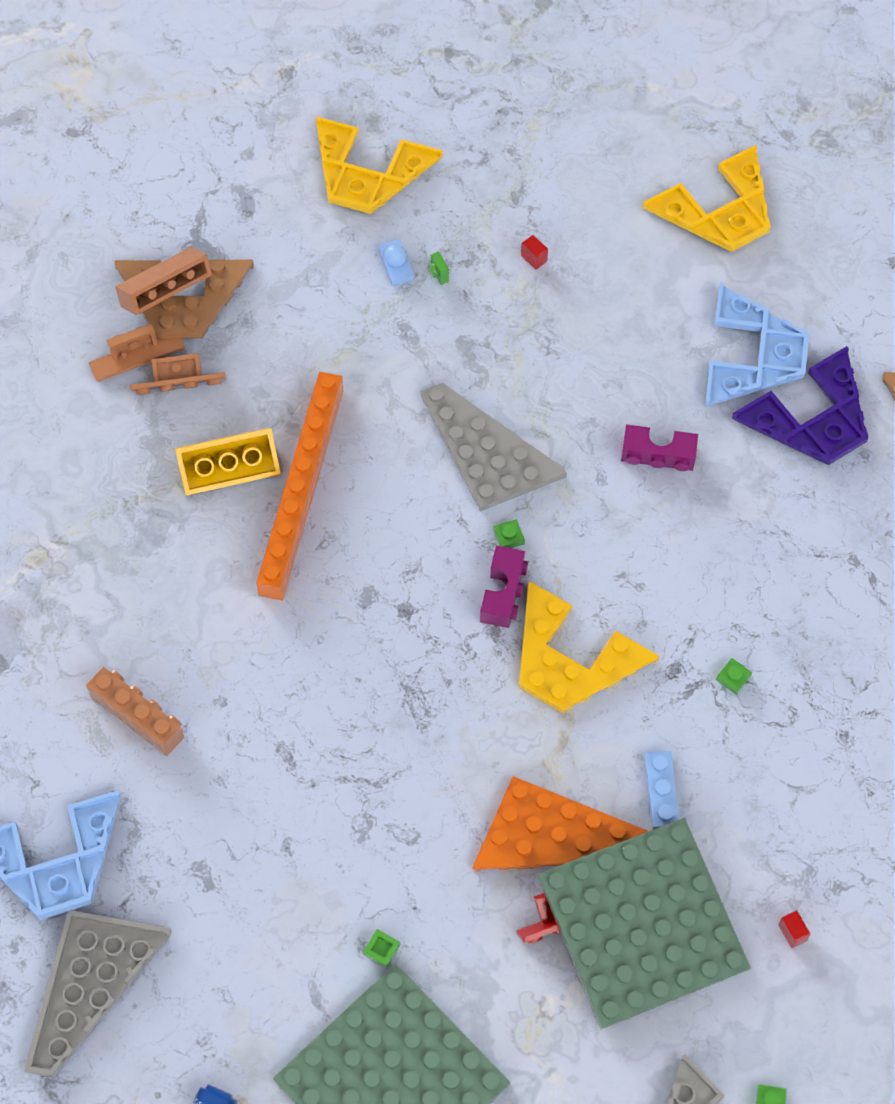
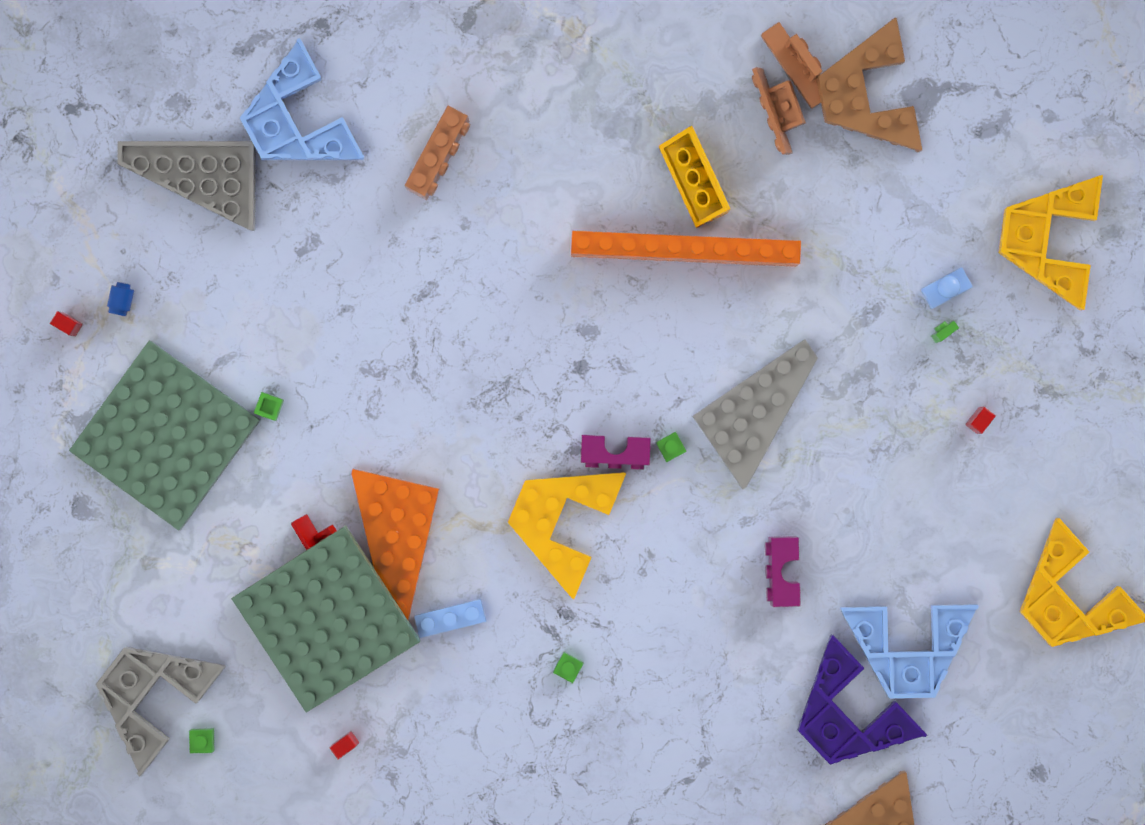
camera: 80 degrees right, 25 degrees up
nougat brick [115,247,212,315] -> none

